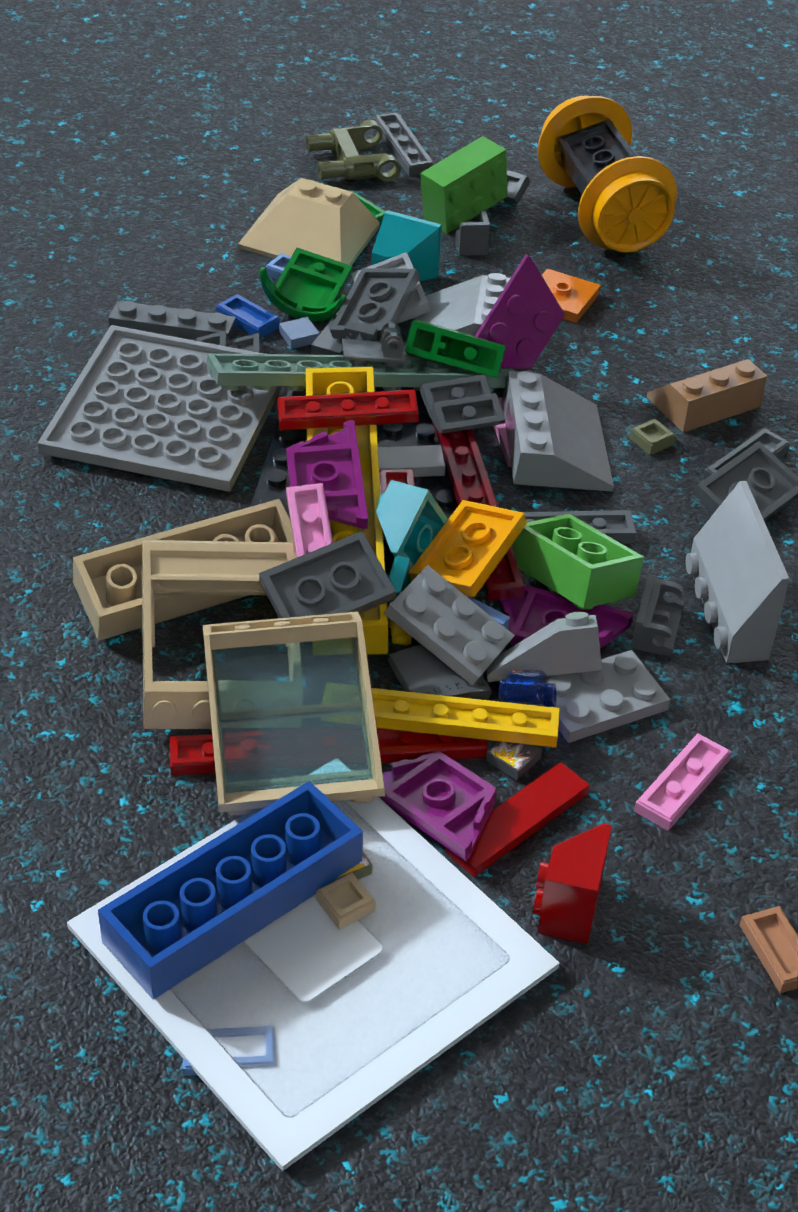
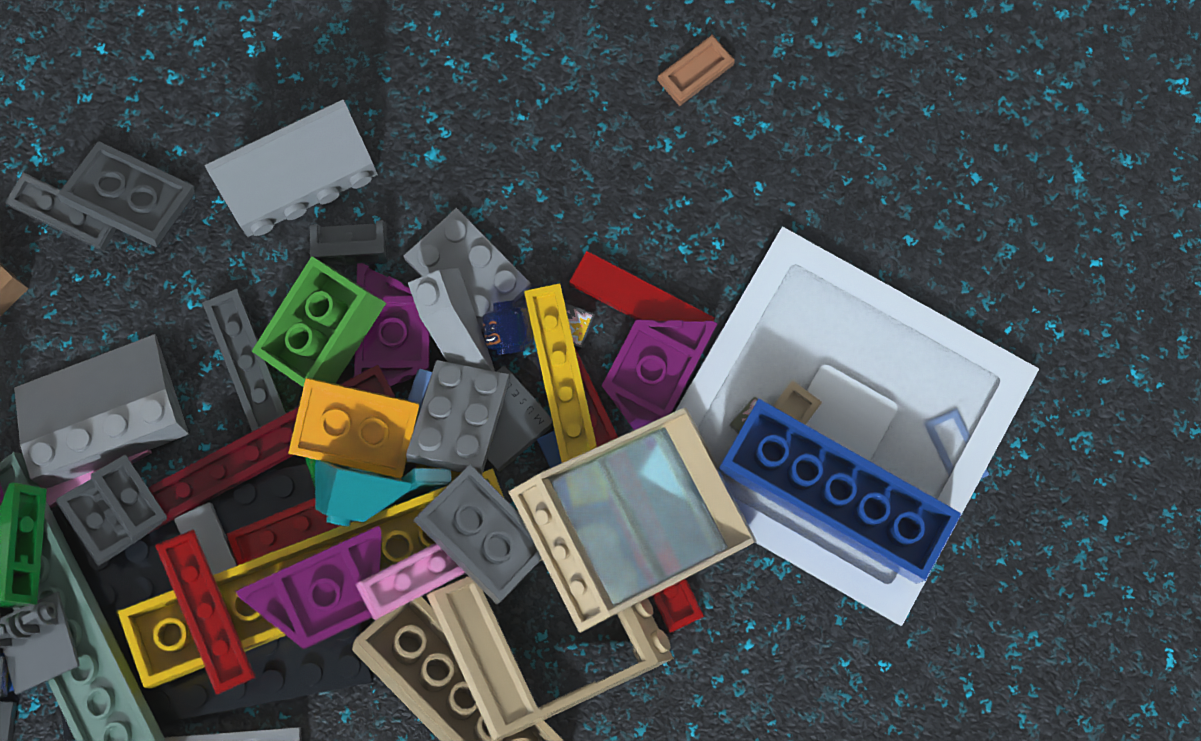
camera: 110 degrees left, 35 degrees up
red slope [532,823,612,944] -> none
olive tile [629,419,676,455] -> none
bright pink tile [634,733,732,831] -> none

